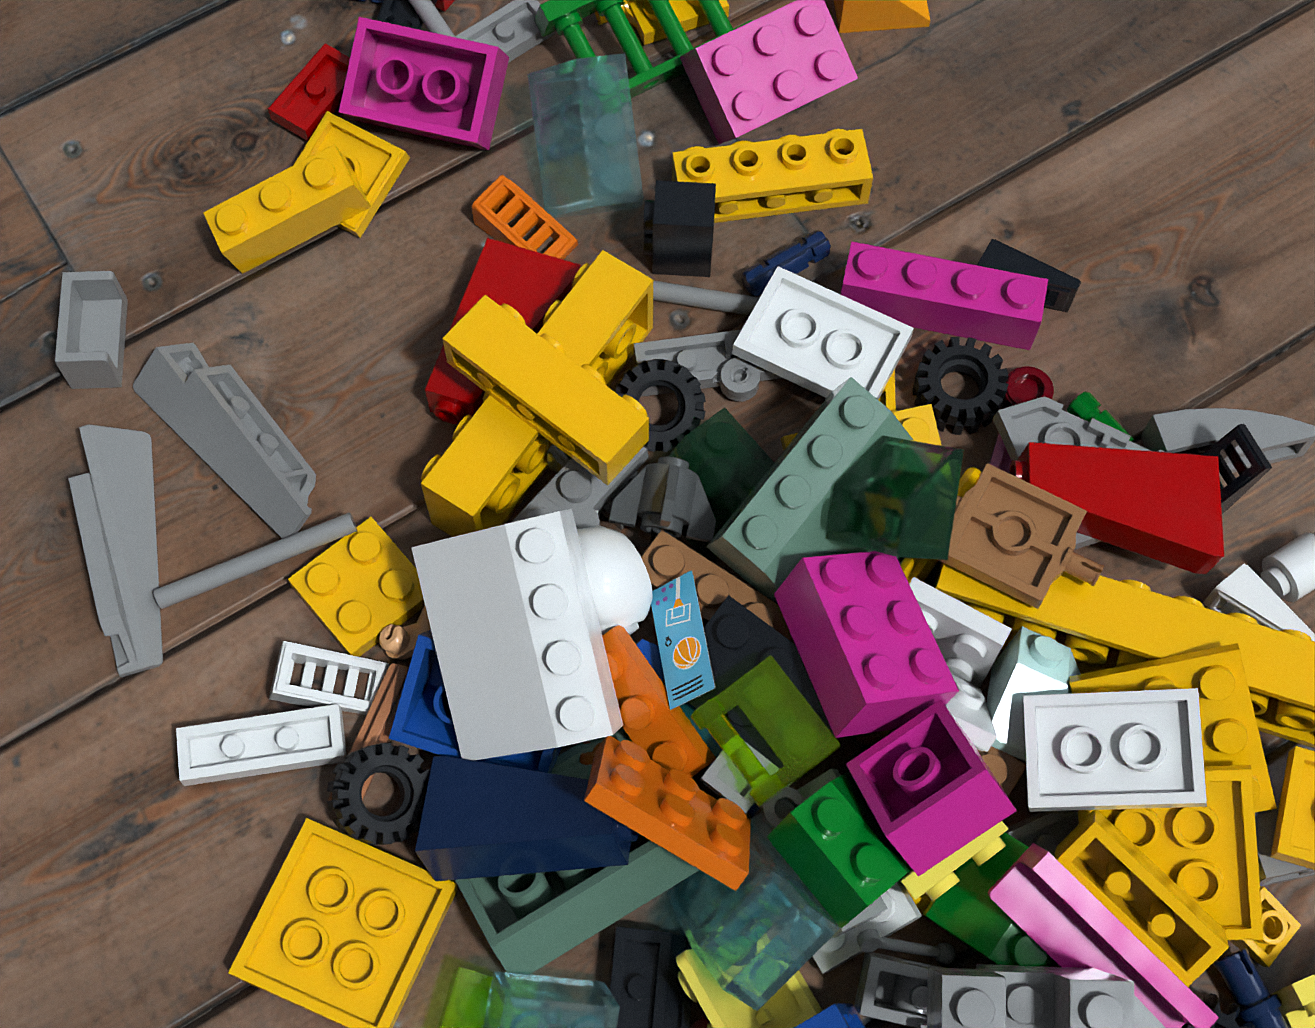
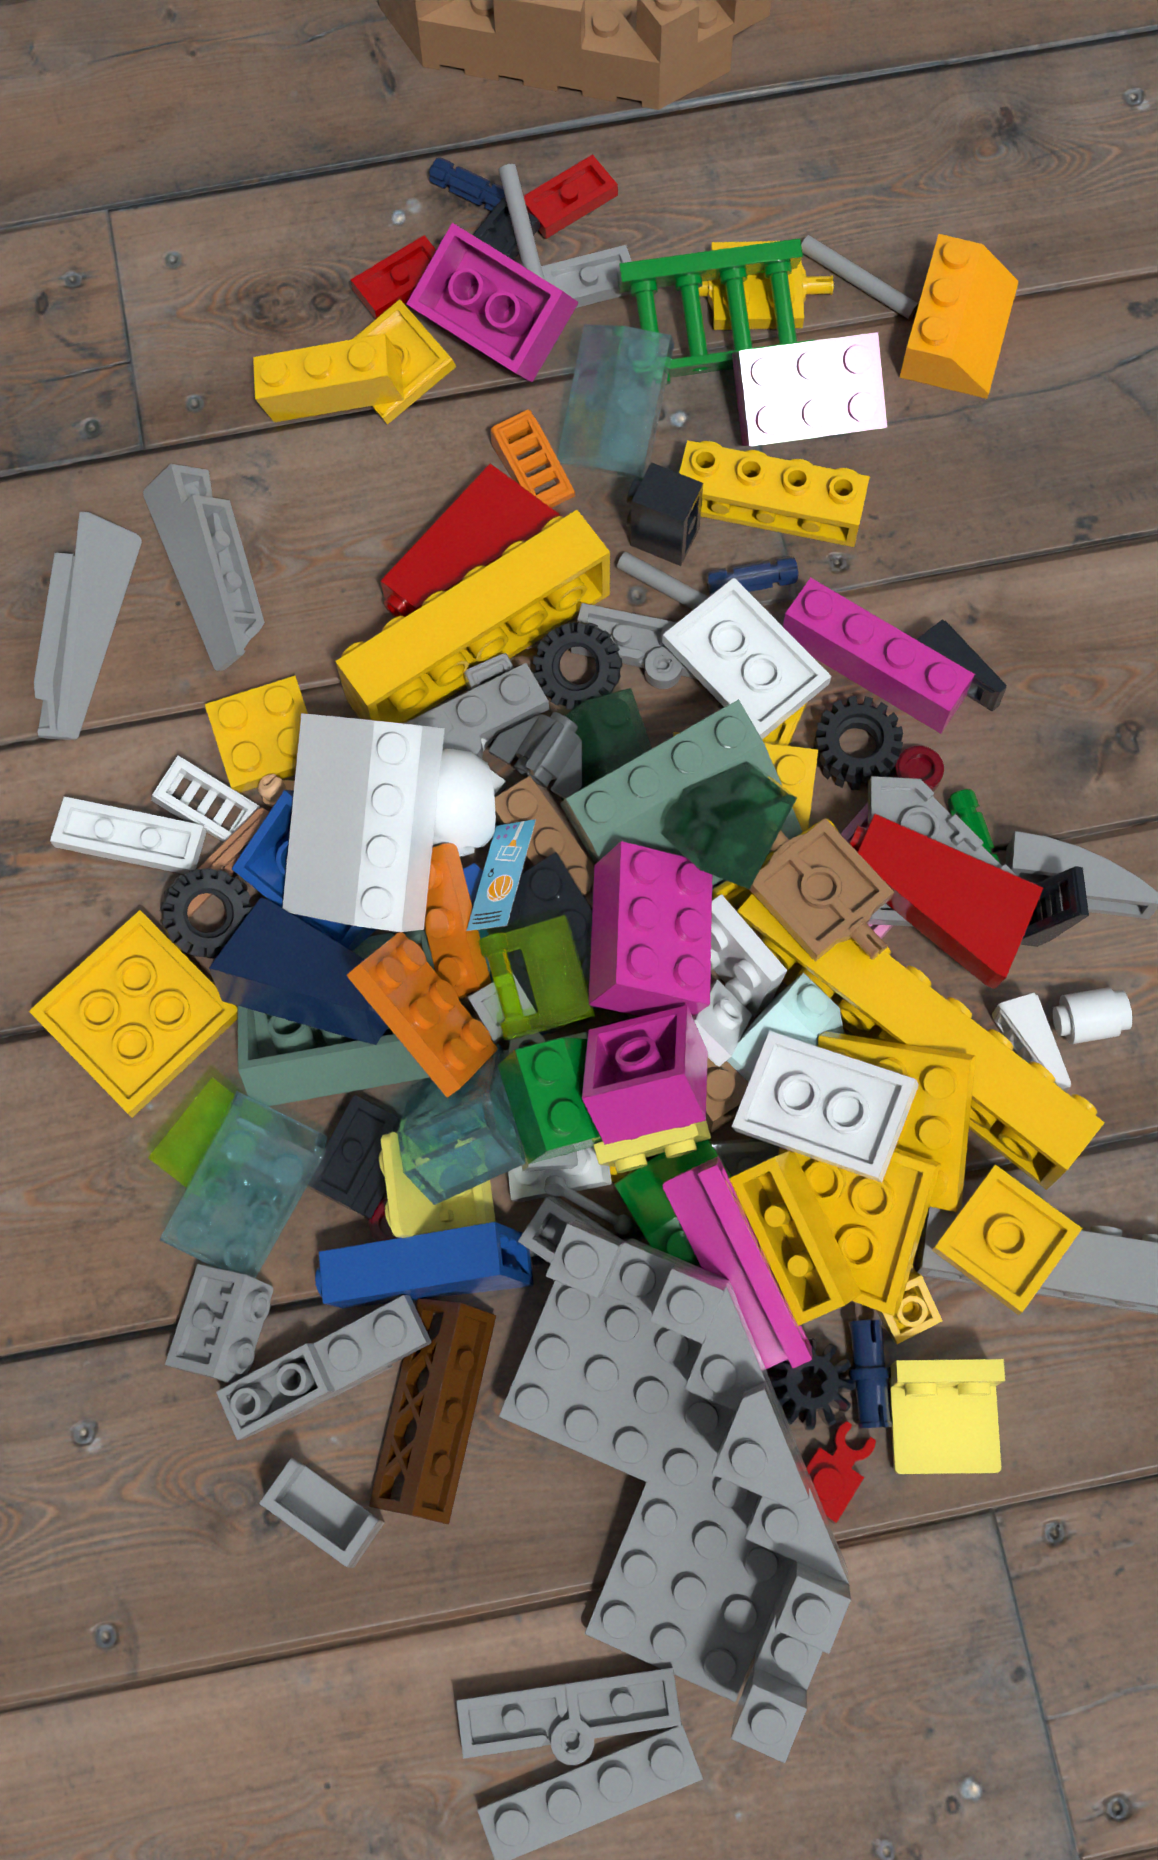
camera: 25 degrees right, 5 degrees up
light grey panel [55,271,128,389] -> none
light grey bar [154,512,357,609] -> none
yellow brick [442,295,649,486] -> none

